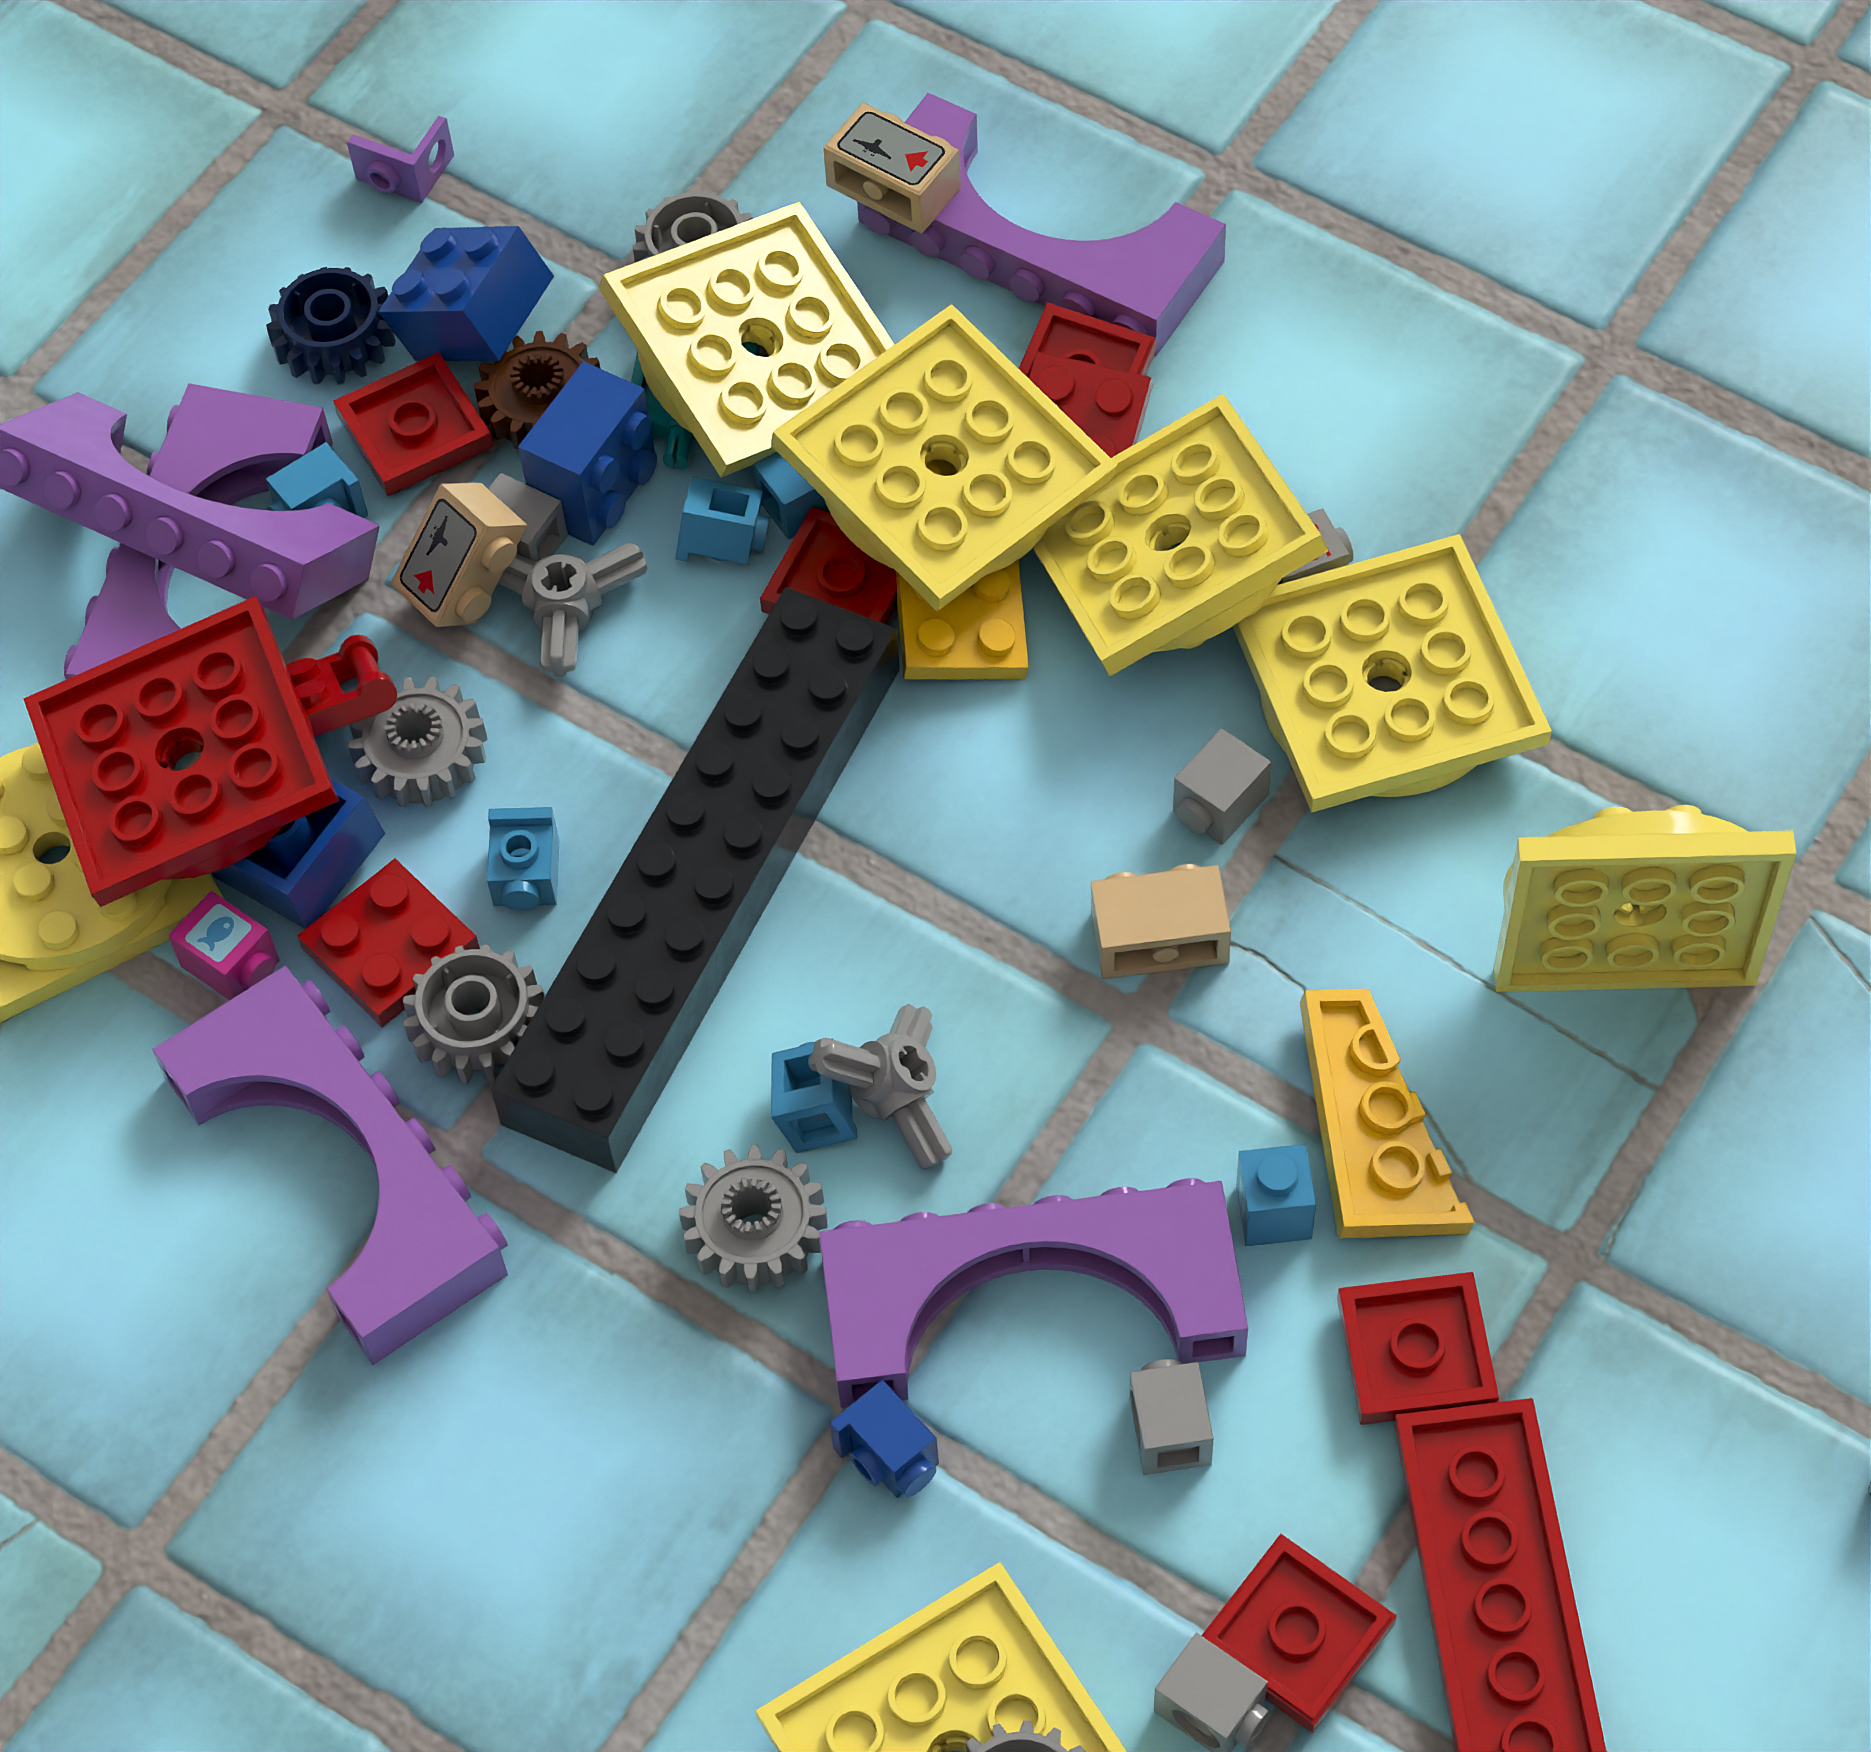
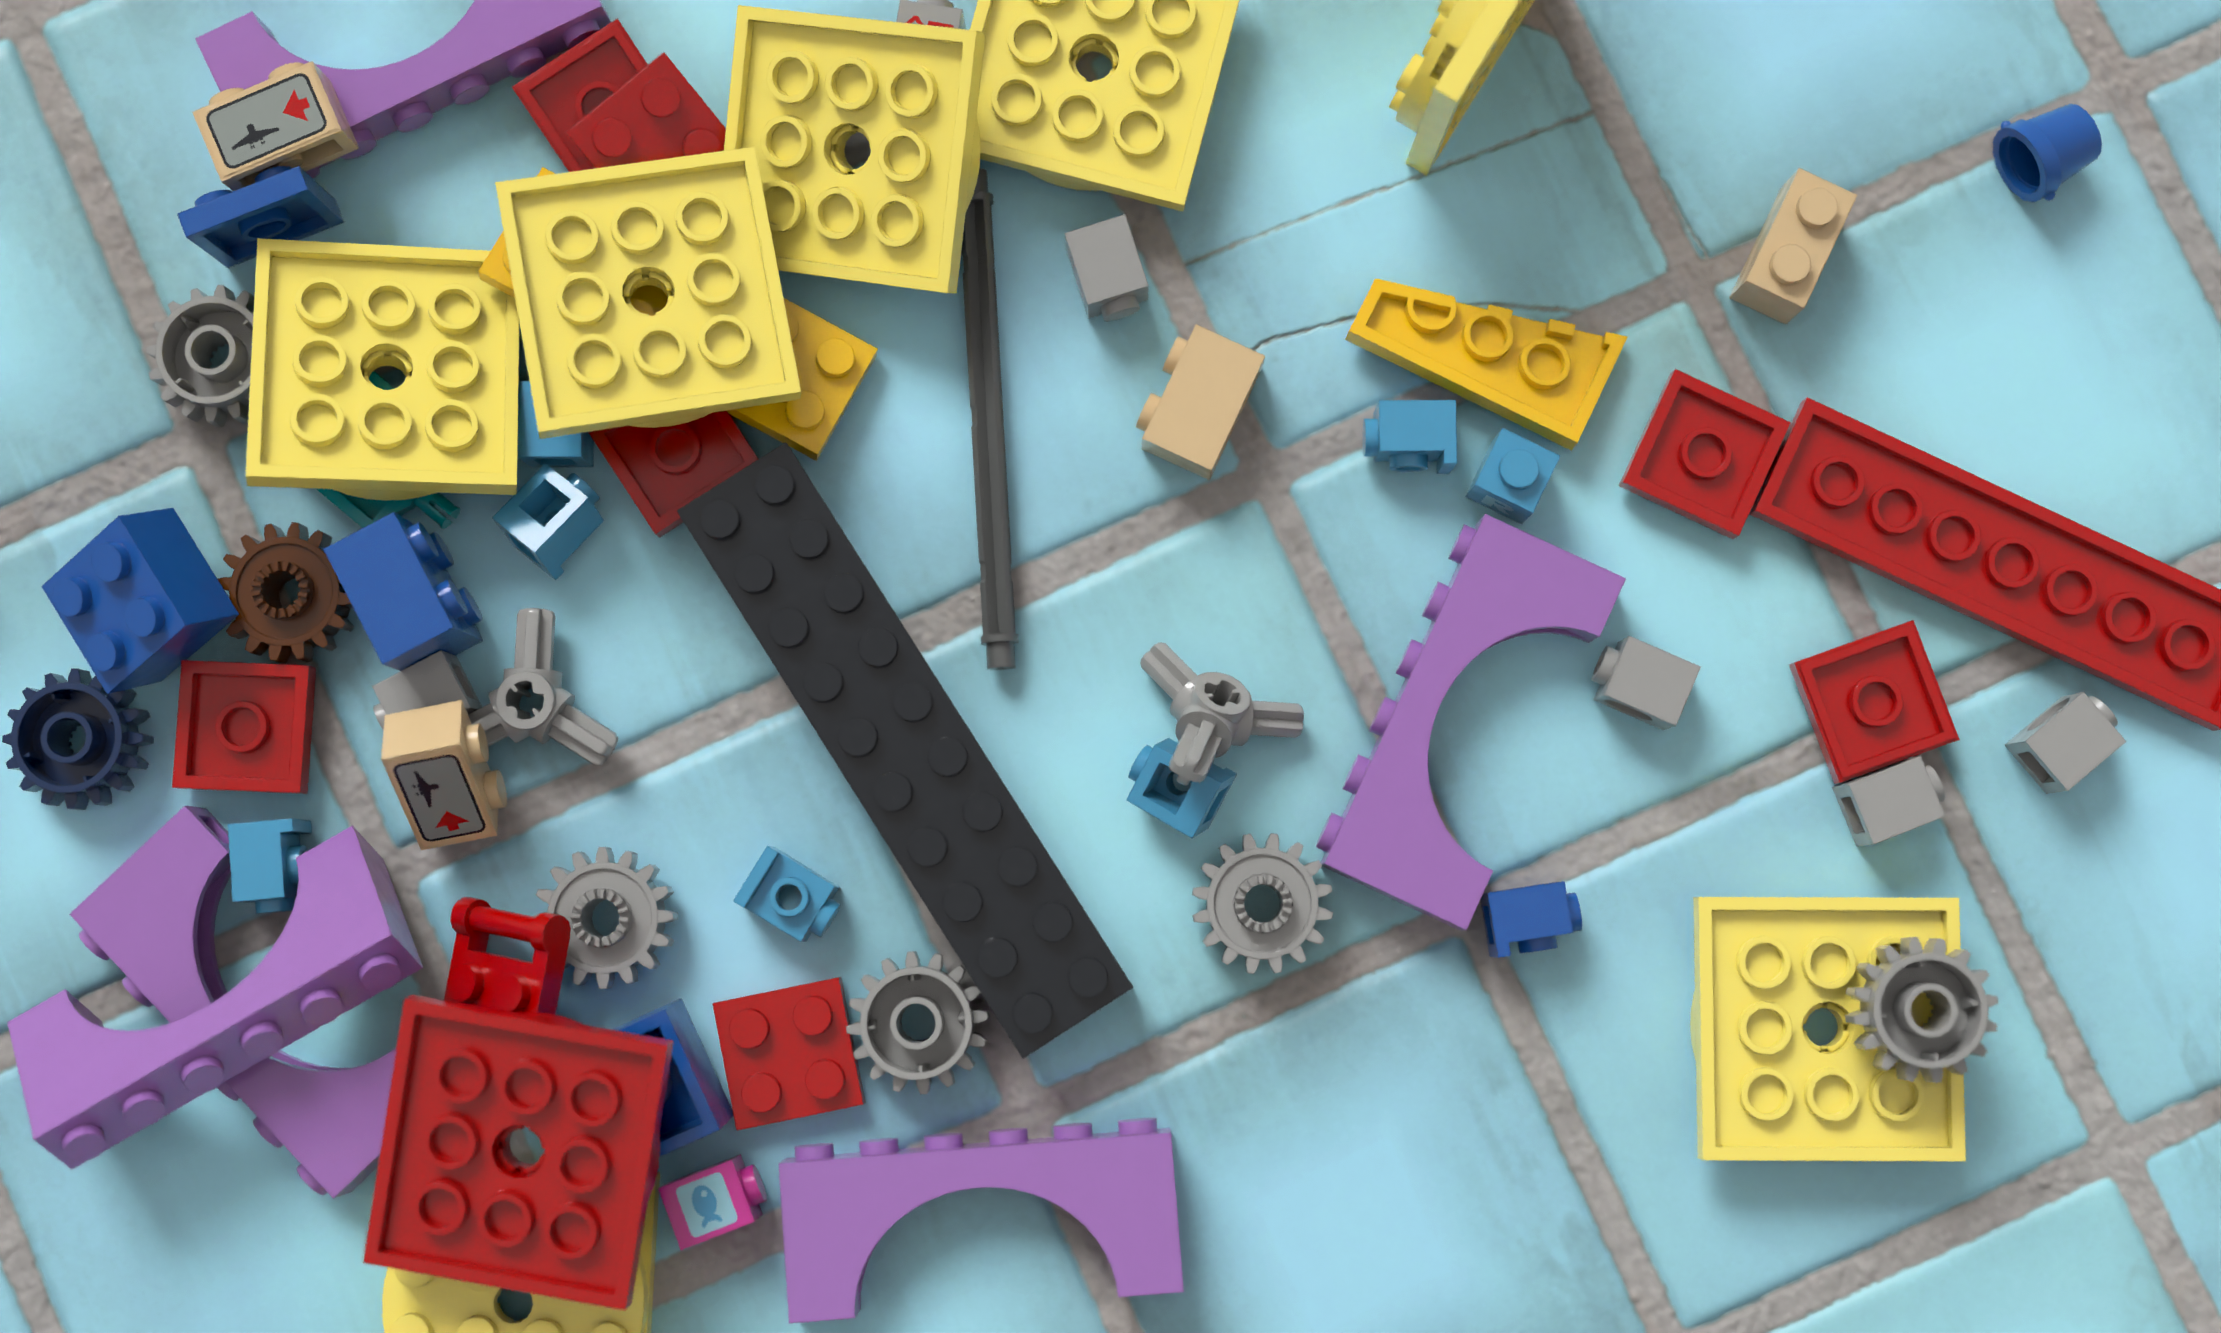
camera: 60 degrees left, 25 degrees up
none -> blue plate [177,166,344,268]
none -> dark grey piece [961,168,1019,670]
none -> dark azure brick [1362,400,1457,474]
none -> tan brick [1729,168,1857,325]

